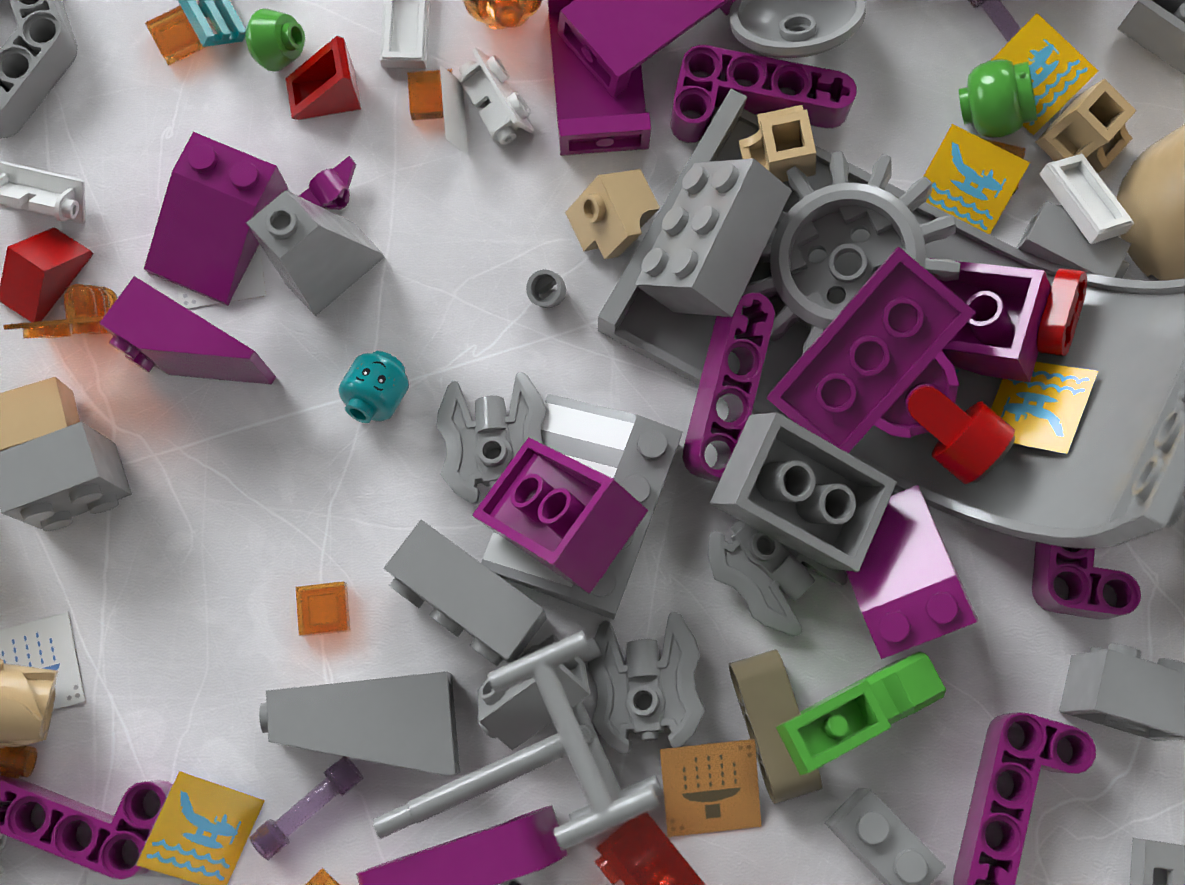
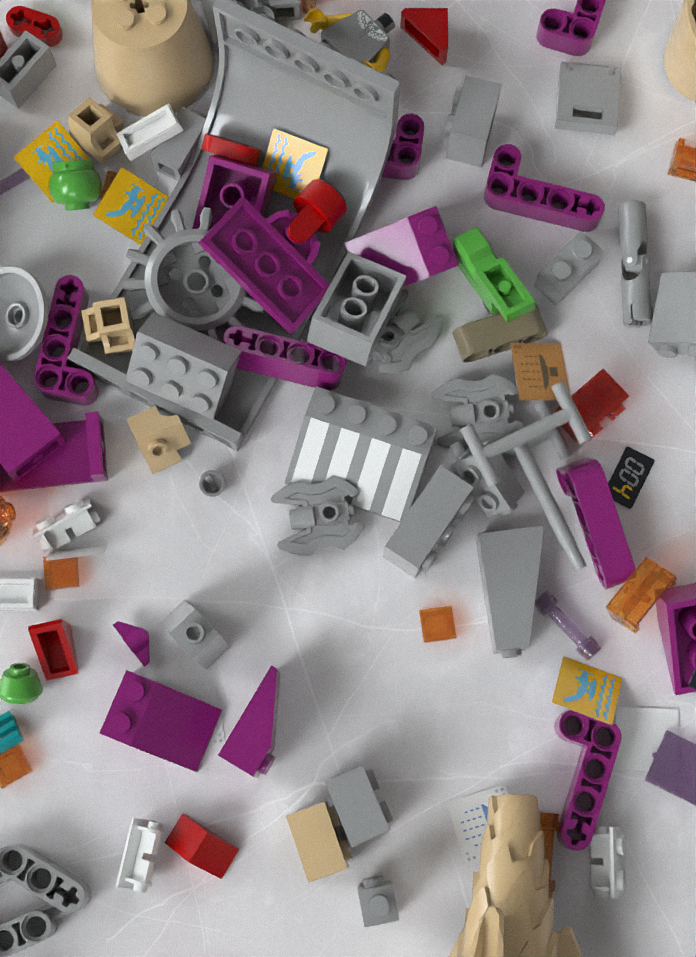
camera: 90 degrees left, 0 degrees up
clear orange hinge [3,284,118,339] -> none
teal head [338,351,409,423] -> none
magenta slope [472,437,649,594] -> none

